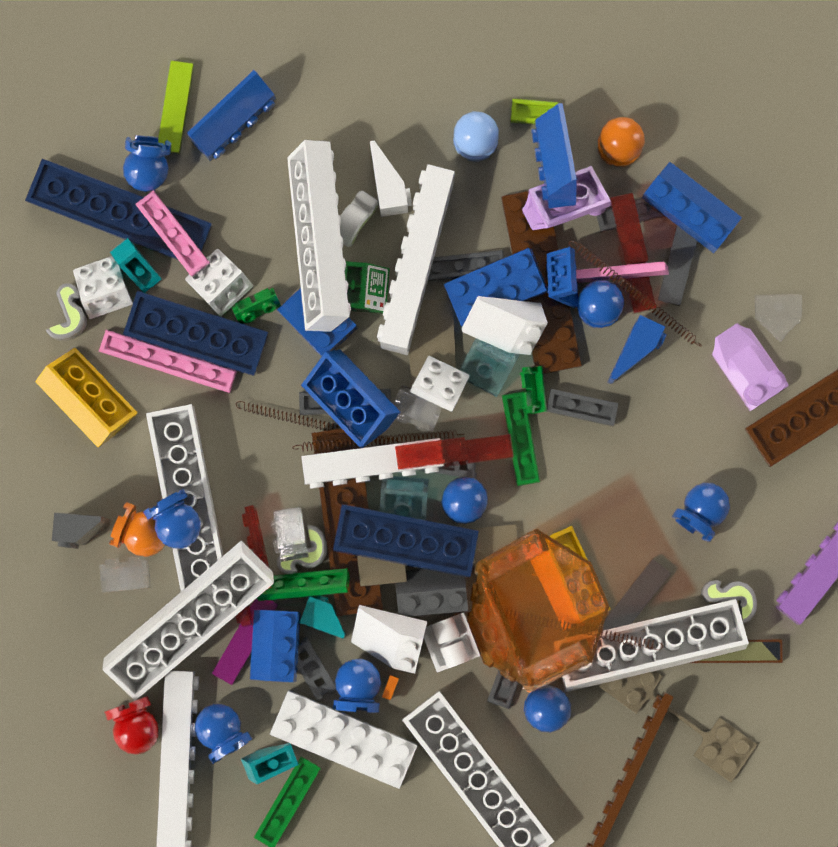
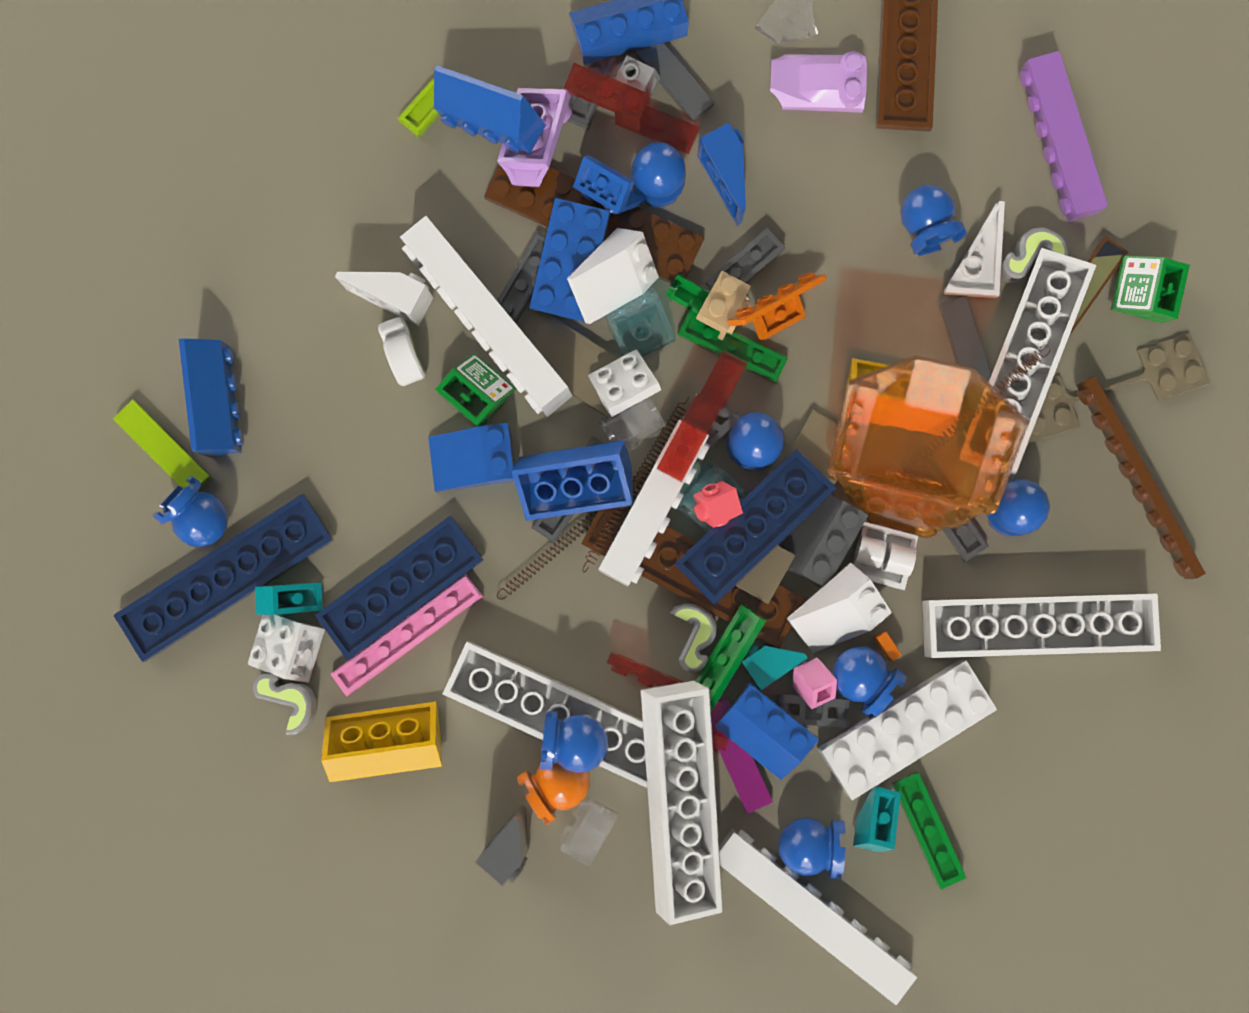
camera: 50 degrees left, 0 degrees up
red tile [105,696,159,755] -> none
bright pink tile [136,190,210,277] -> none
white bracket [185,249,254,317] -> none
green hinge [232,288,281,324] -> none
clear brick [270,507,309,562] -> none
white brick [287,140,351,332] -> none
light blue tile [453,111,499,162] -> none
reddish brown piece [569,241,702,347] -> none
bright pink tile [576,261,669,283] -> none
orange tile [598,117,645,167] -> none
none -> light grey brick [614,56,661,102]
none -> coral brick [693,481,743,528]
none -> tan bracket [696,271,751,340]
none -> orange bracket [727,272,827,340]
none -> bright pink brick [793,658,837,709]
none -> white wing [944,201,1005,298]
none -> slope [1111,256,1190,324]

